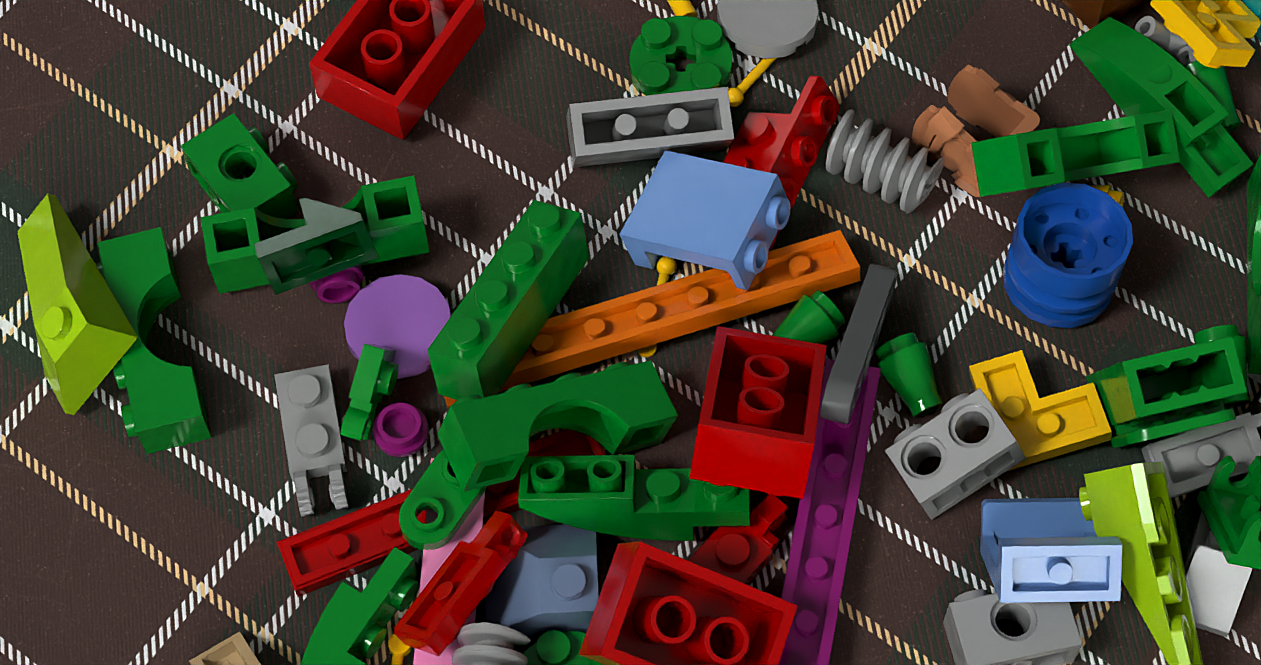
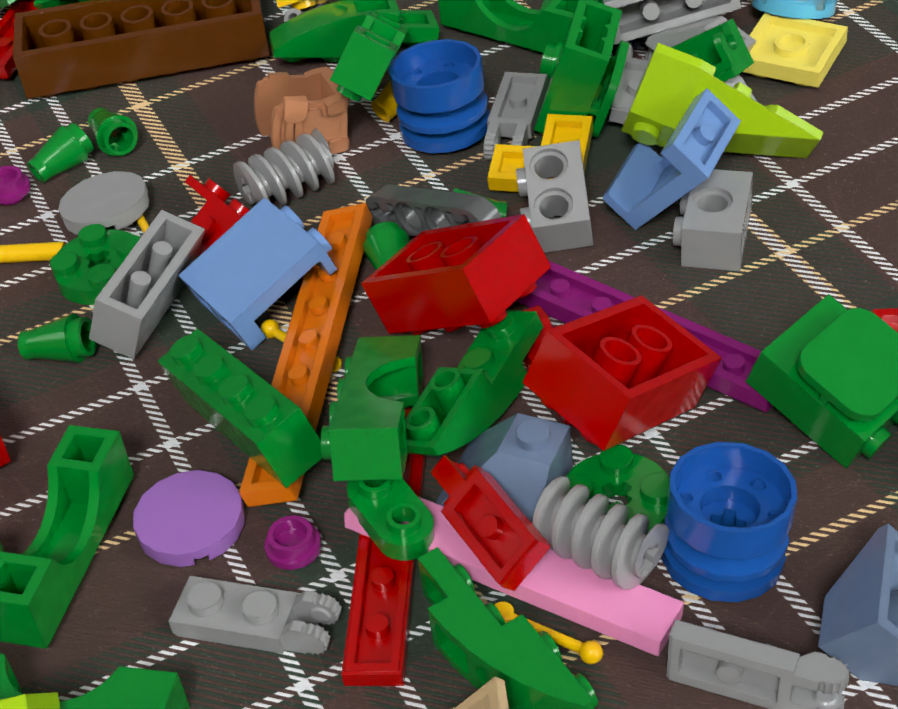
camera: 60 degrees left, 20 degrees down
dark green slope [254,198,378,295] -> none
magenta plate [310,265,364,303] -> none
green plate [340,344,399,441] -> none
none -> green cone [18,314,97,363]
none -> light grey hinge [483,72,548,160]

